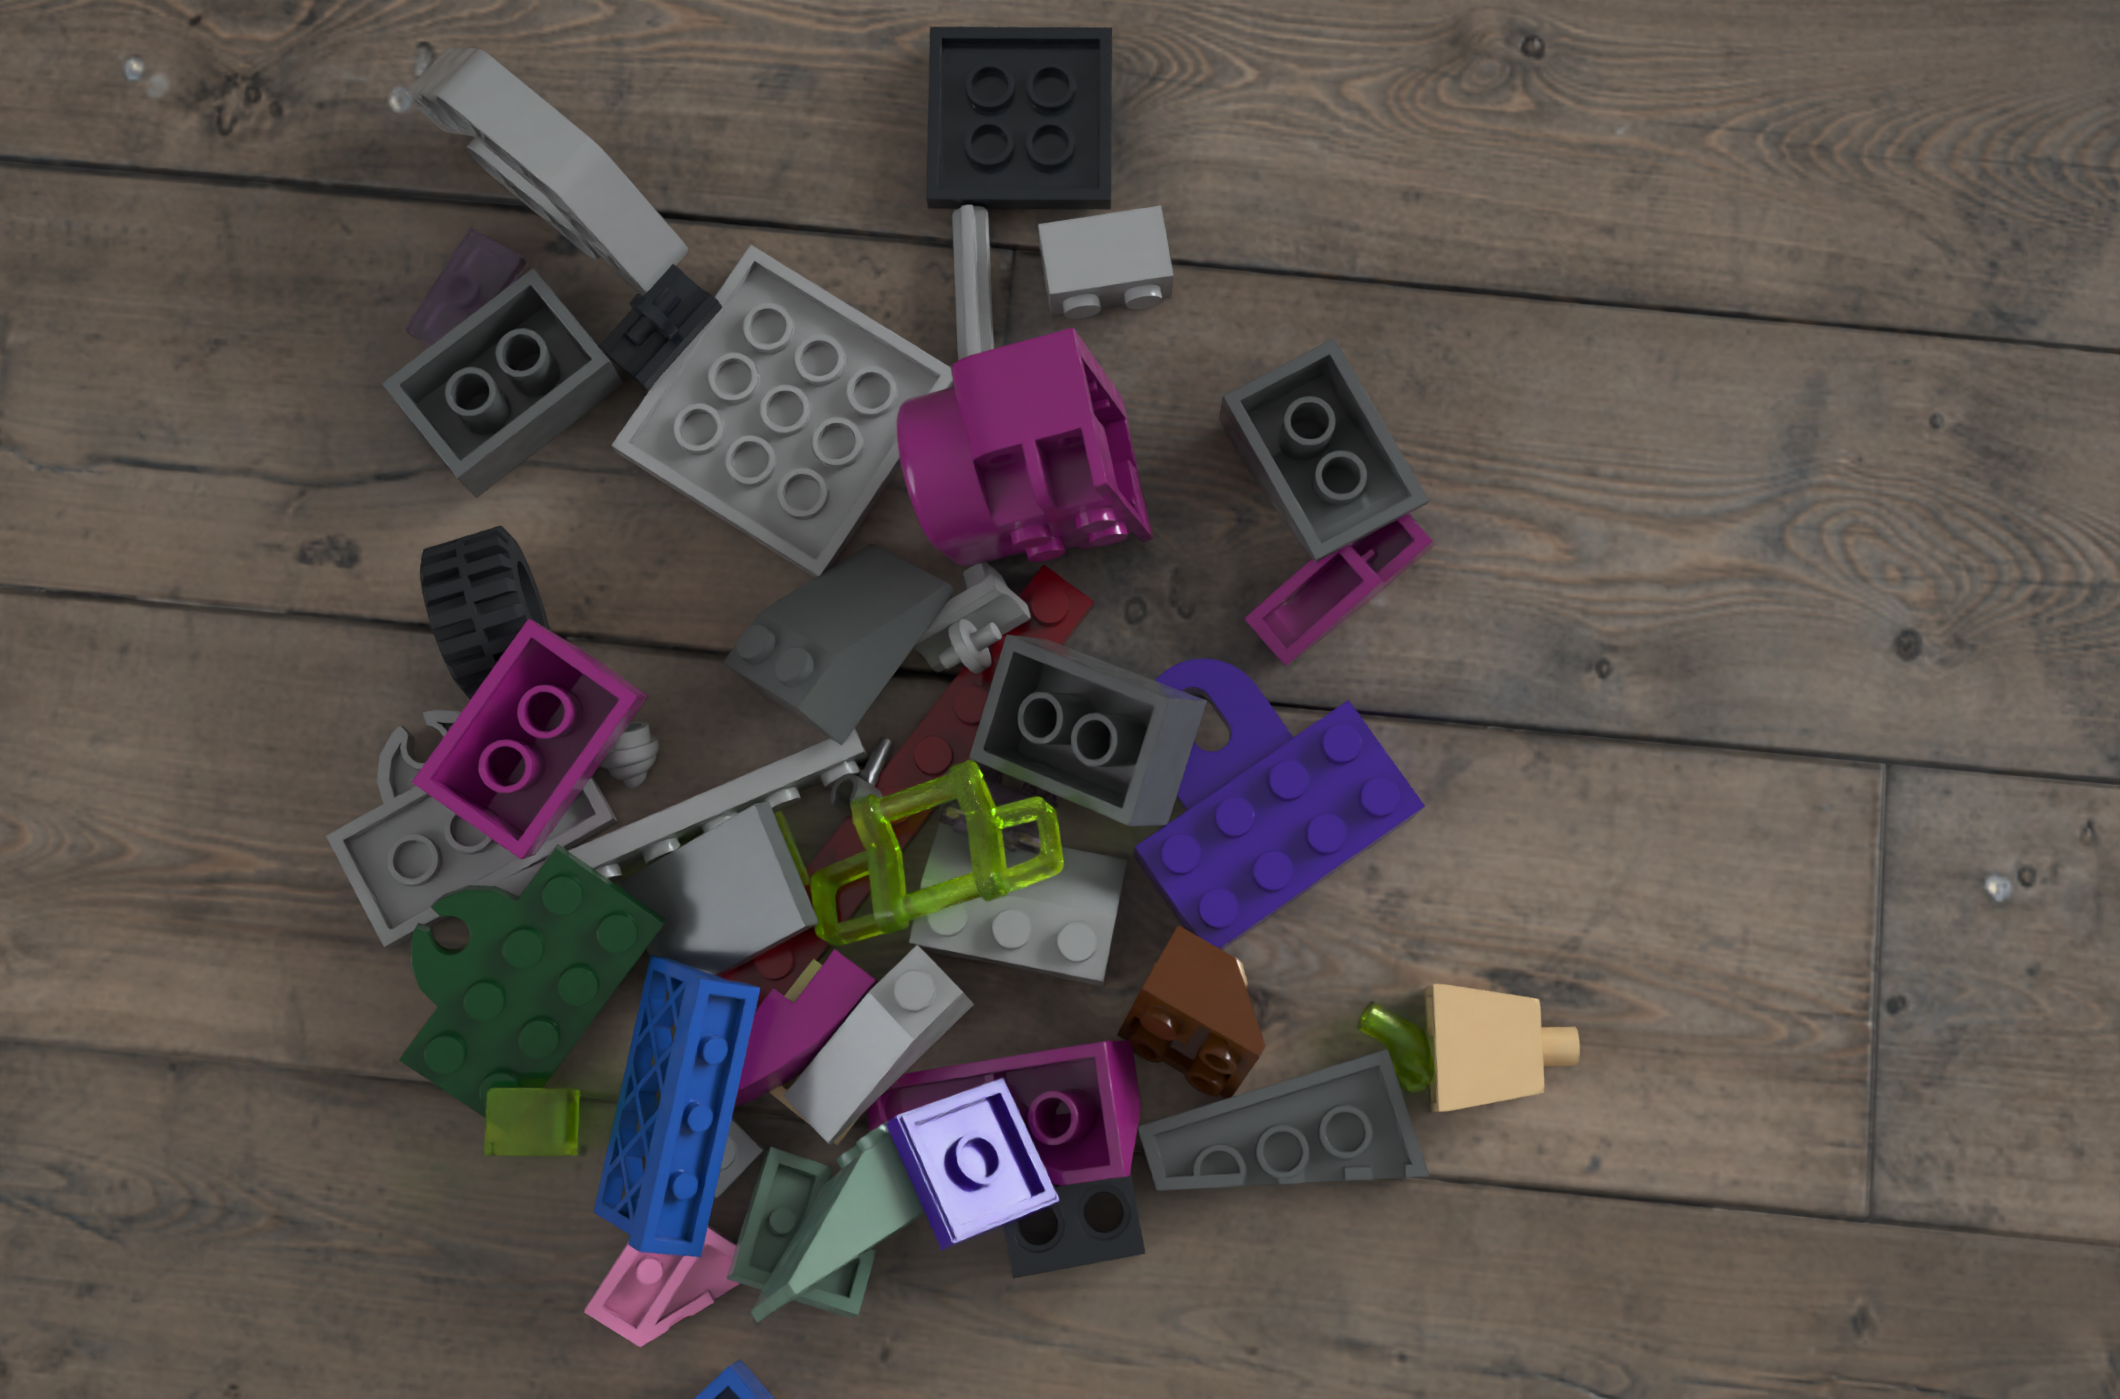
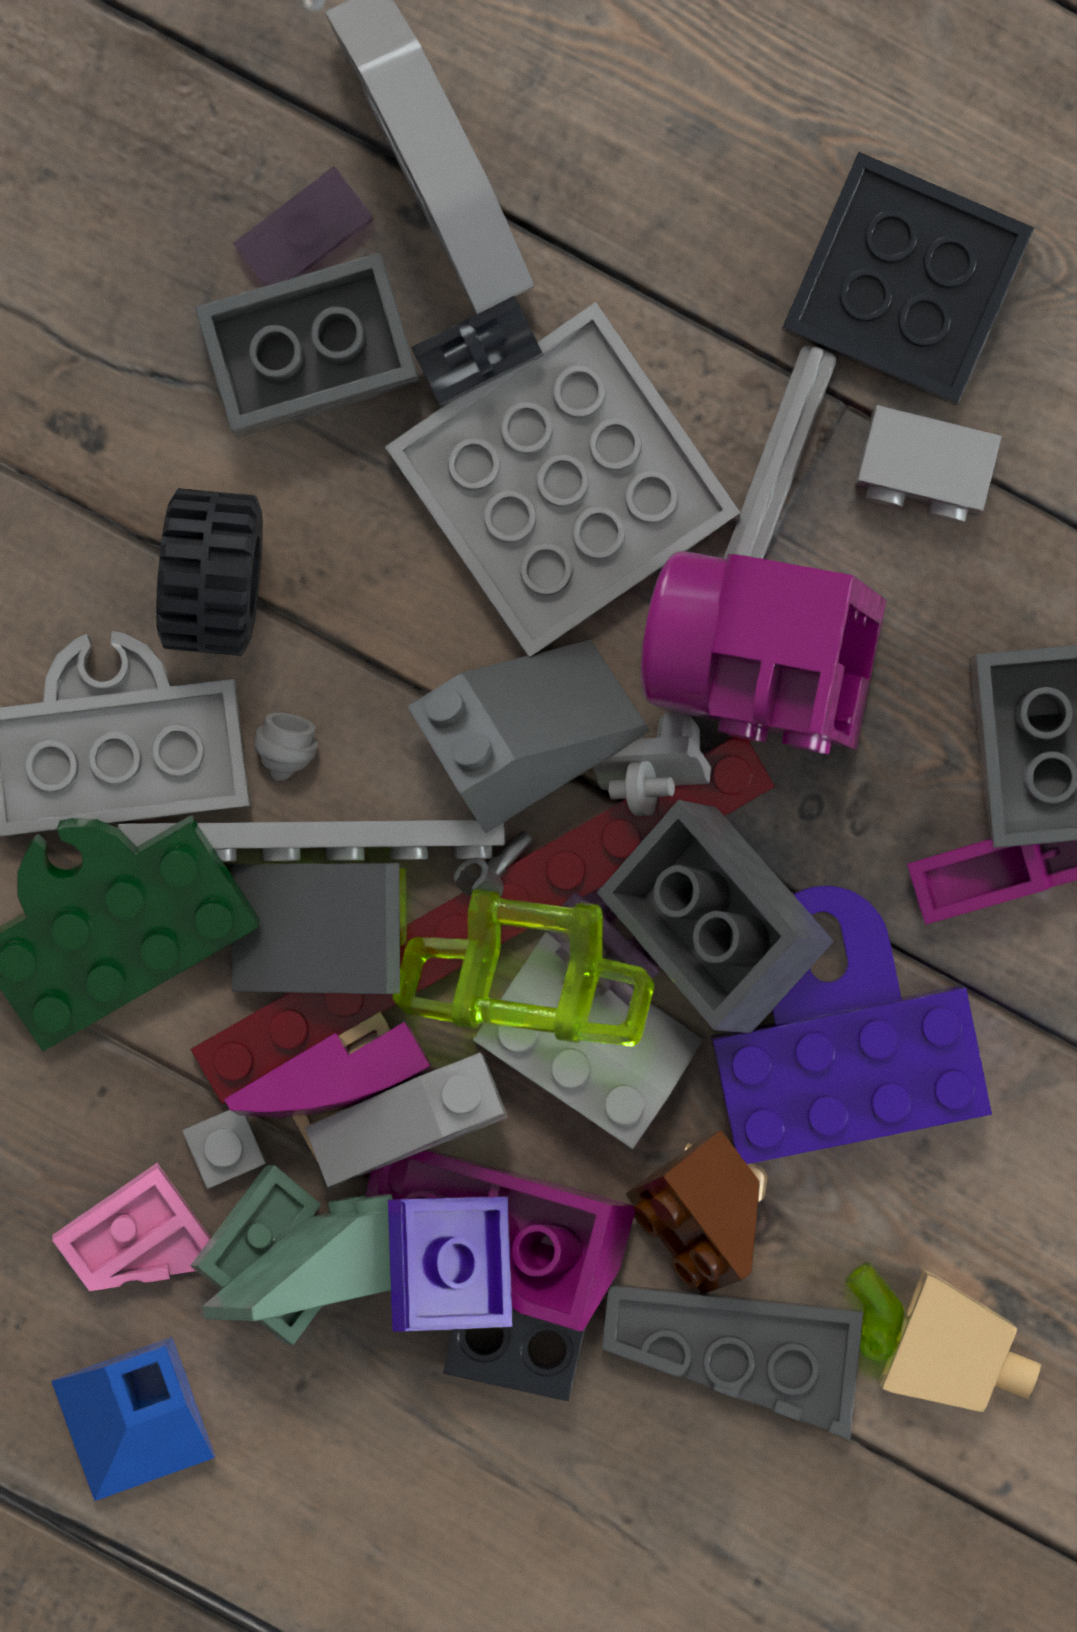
camera: 25 degrees right, 10 degrees up
magenta slope [412,619,649,860] -> none
clear neon green panel [484,1088,580,1156] -> none
blue fence [593,955,760,1257] -> none

